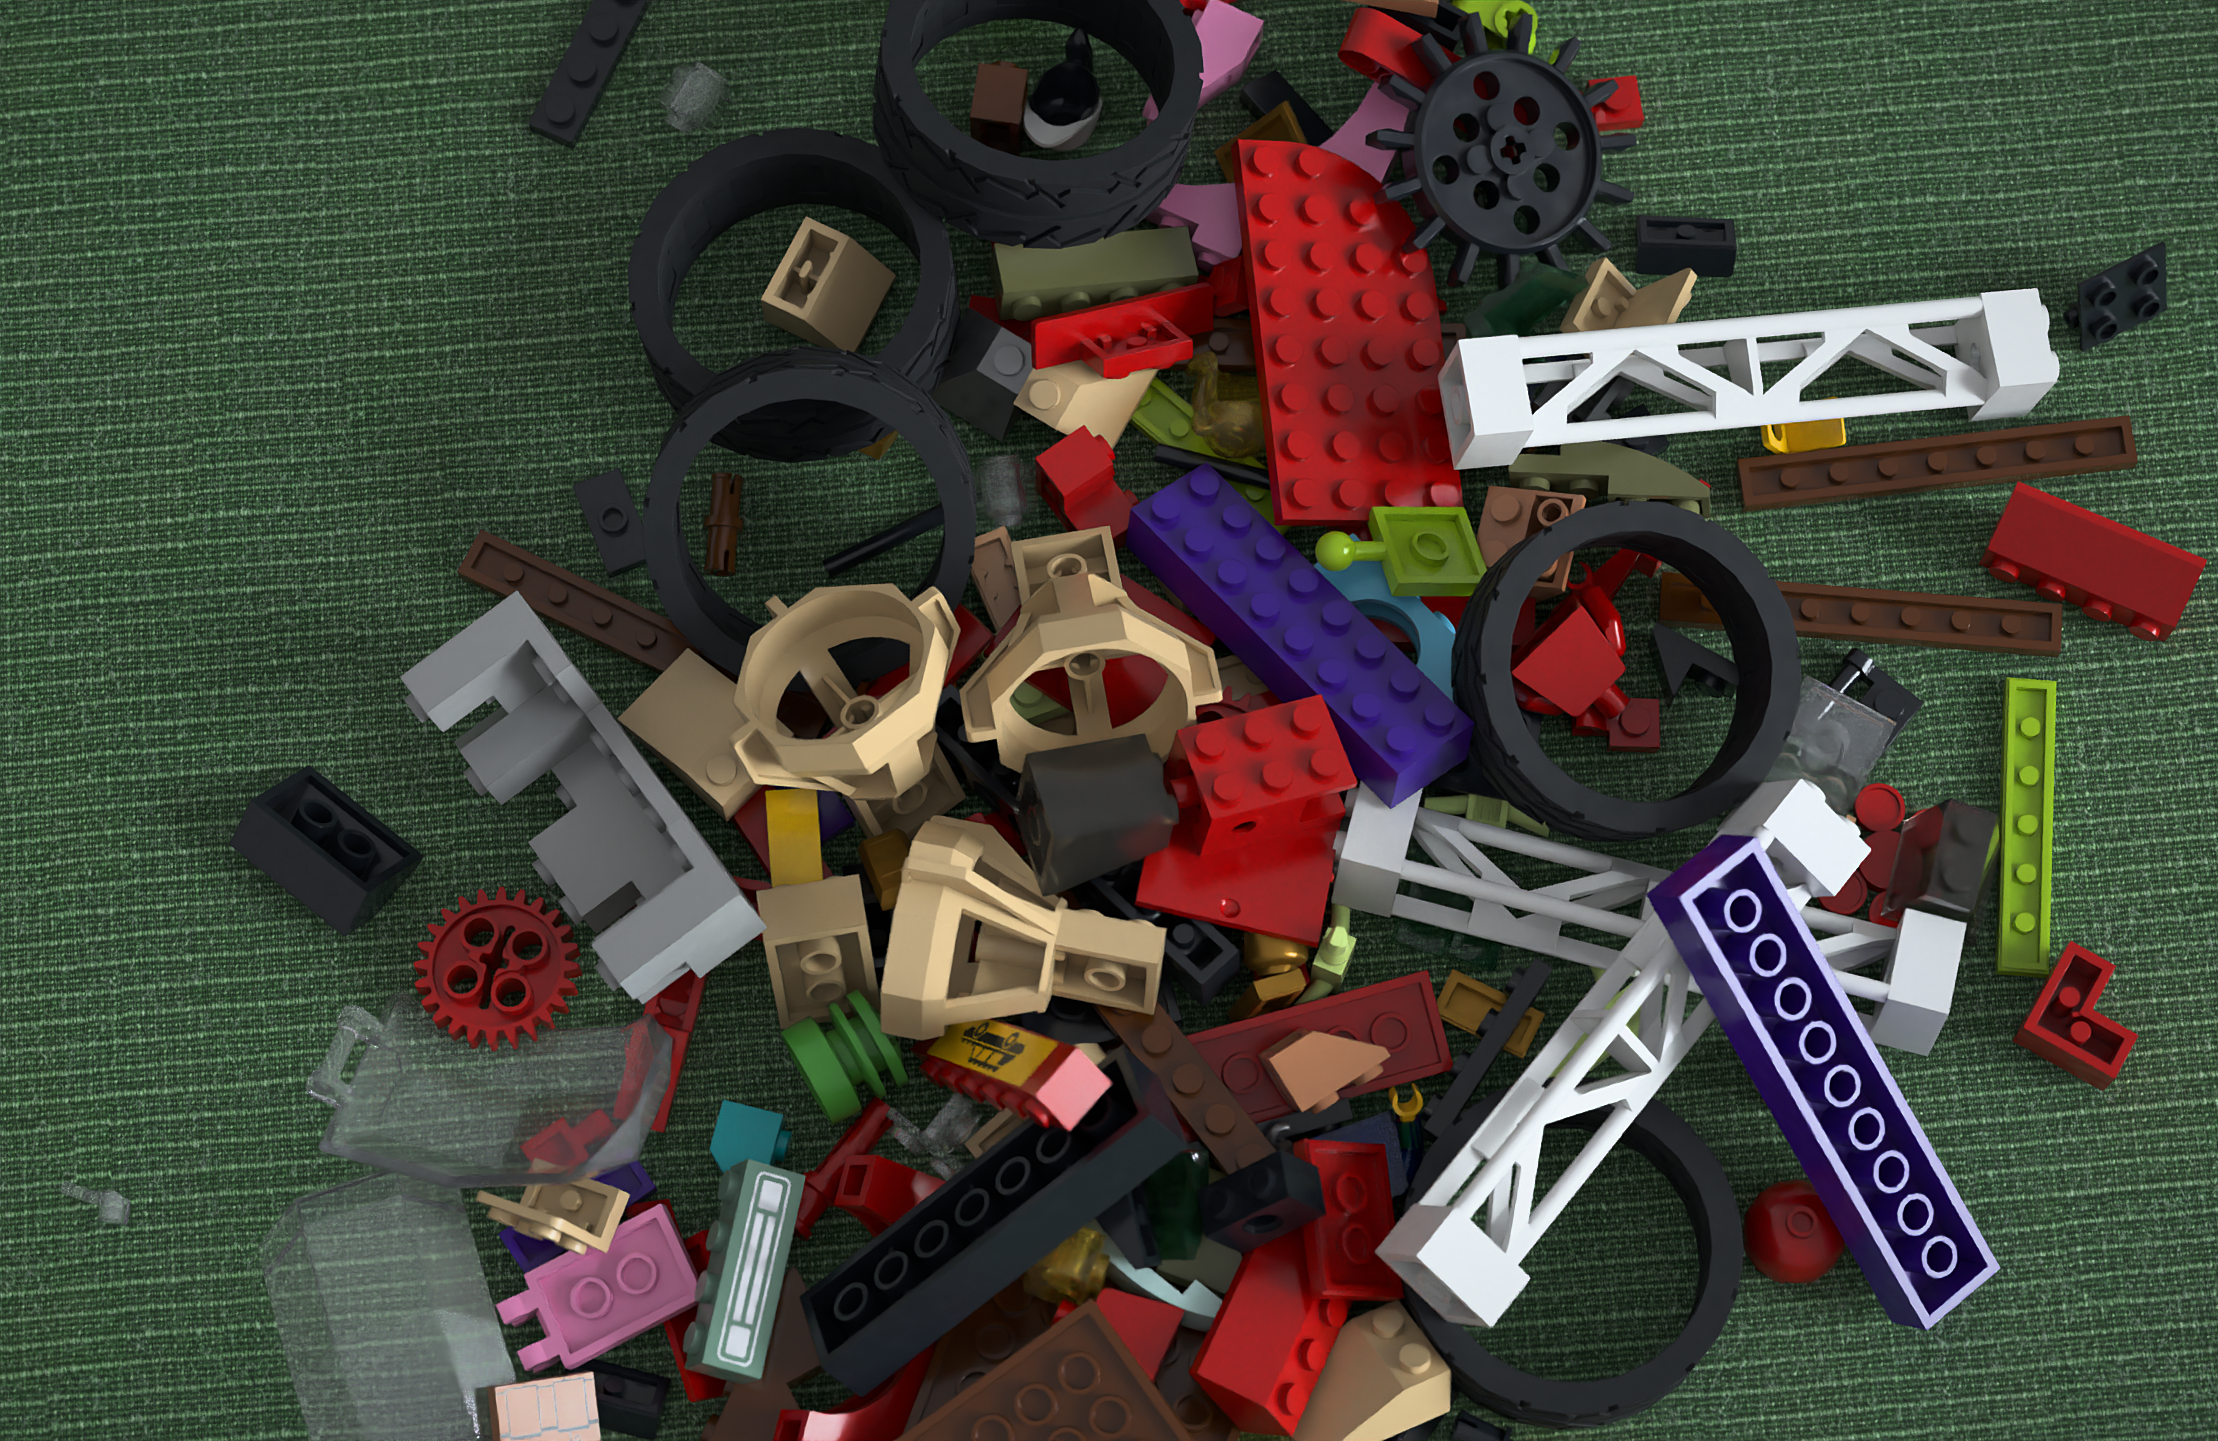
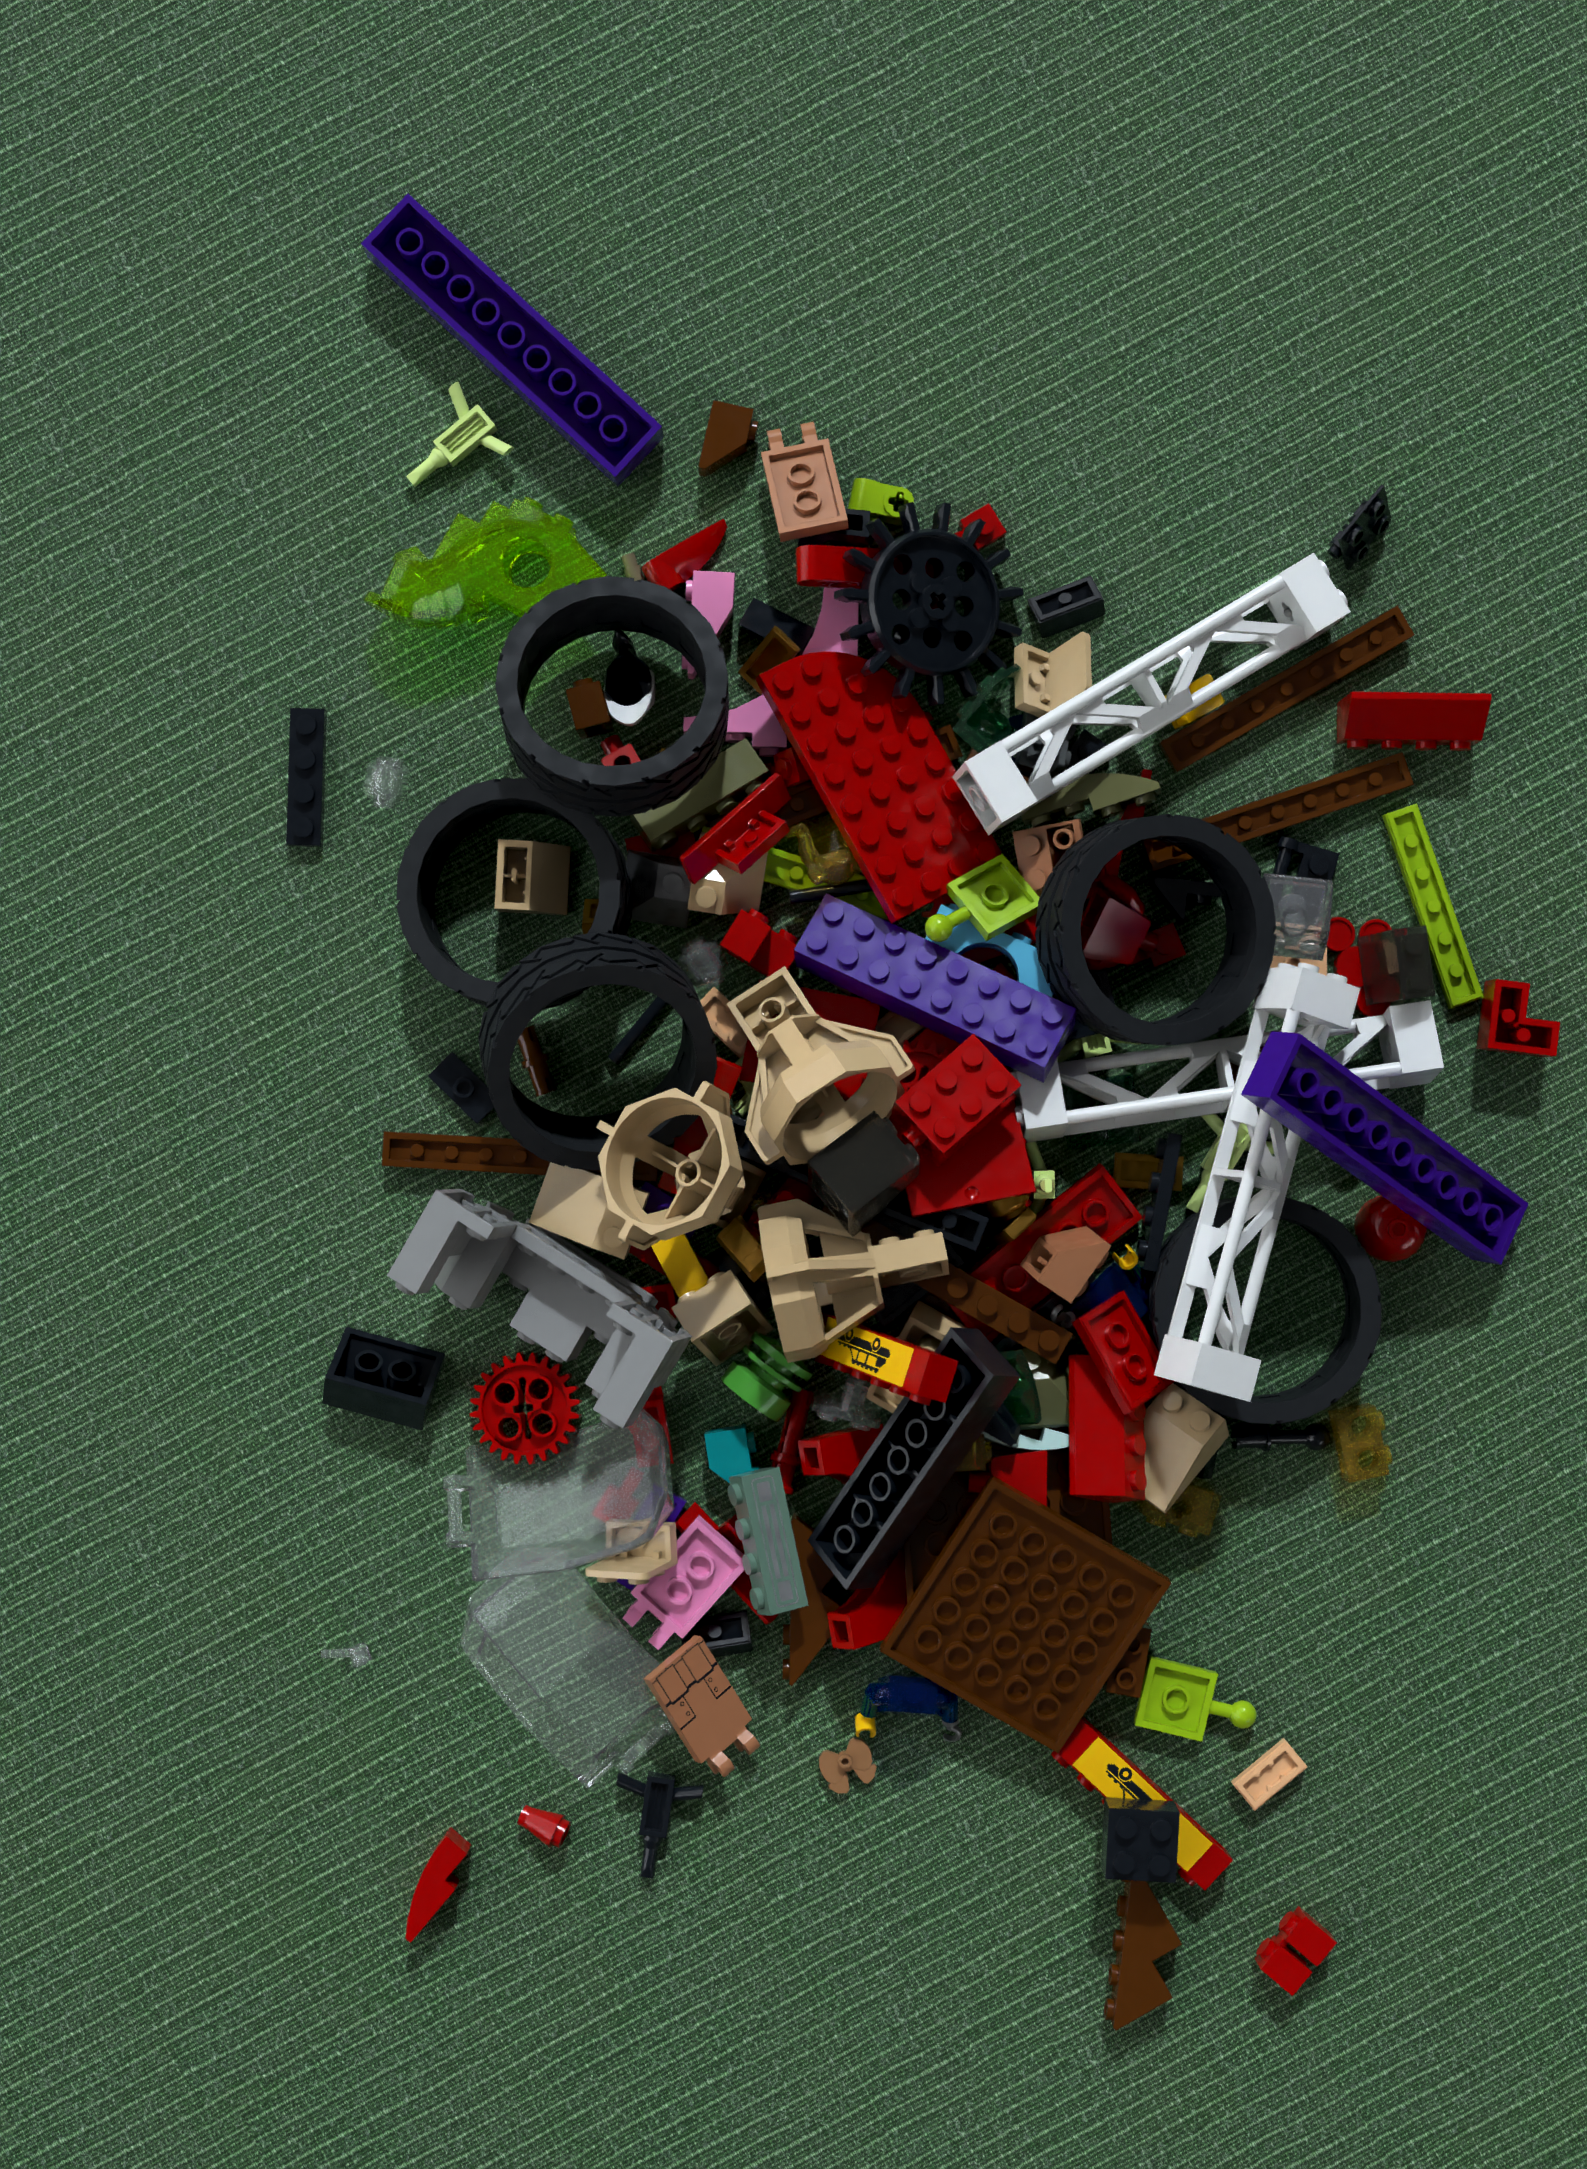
camera: 25 degrees left, 15 degrees up
black brick [1197,1149,1327,1254] -> none

